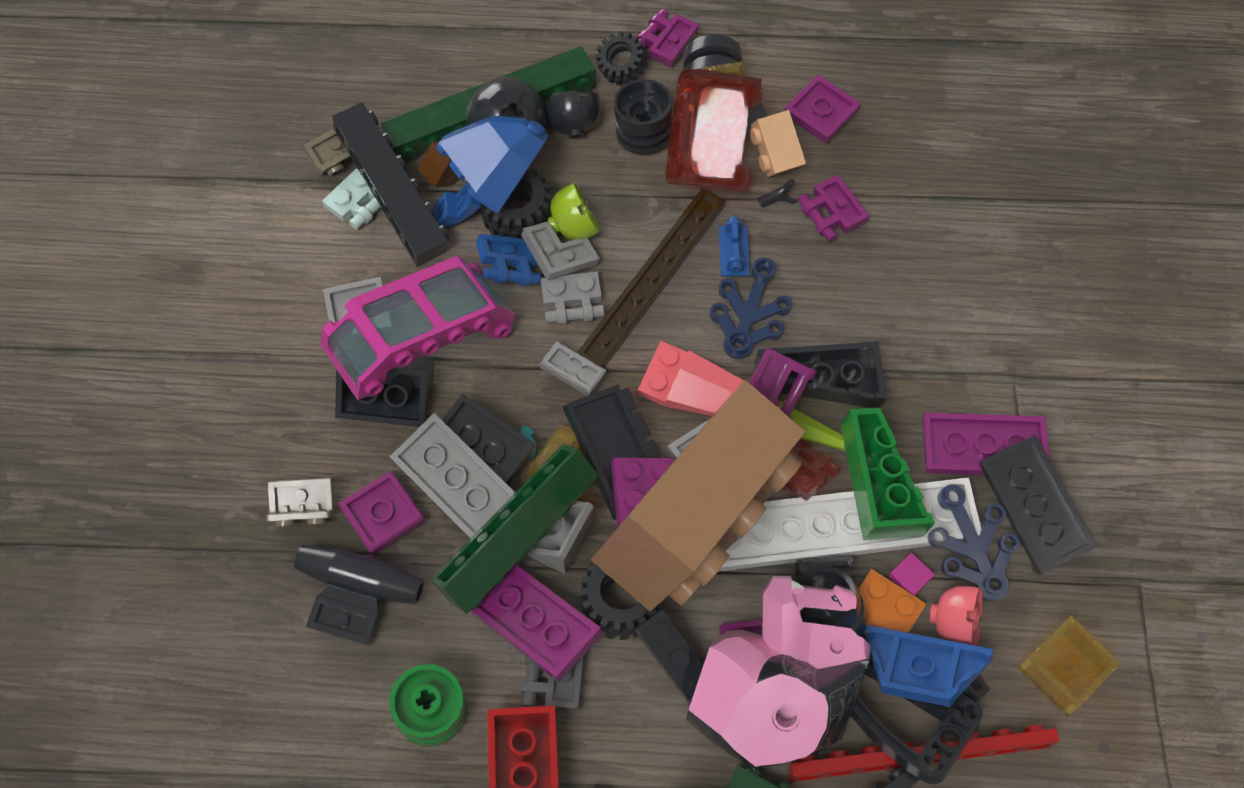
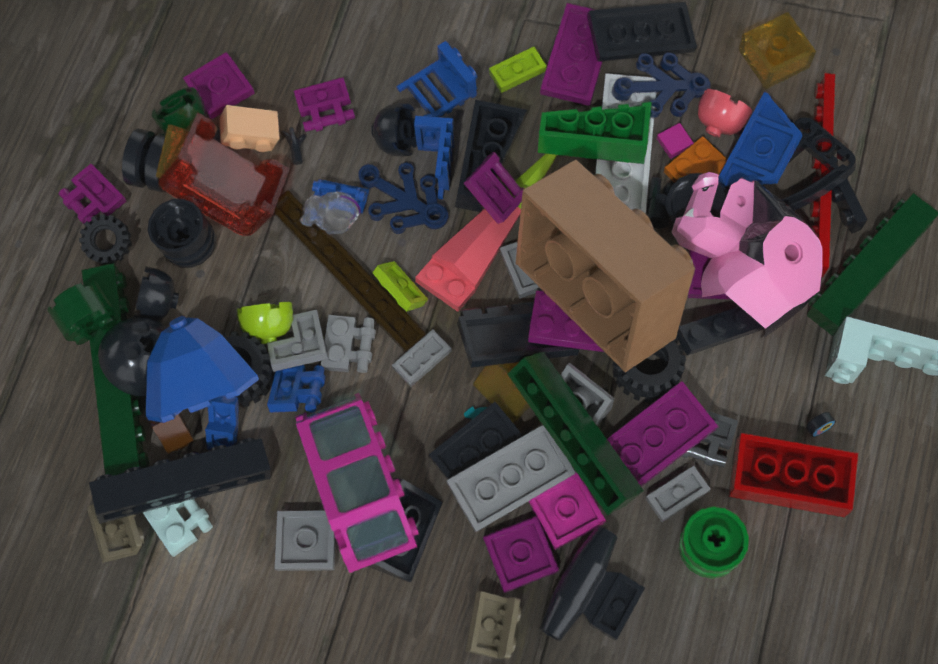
camera: 70 degrees left, 5 degrees up
none -> dark green brick [48,281,116,345]
none -> dark green cylinder [151,87,206,137]
none -> clear hair [300,191,361,235]
none -> black cylinder [371,104,417,156]
none -> lime plate [373,261,428,312]
none -> blue plate [397,41,477,117]
none -> blue plate [414,114,455,199]
none -> lime plate [489,47,546,93]
none -> dark pink plate [528,472,606,550]
none -> light grey plate [646,466,711,522]

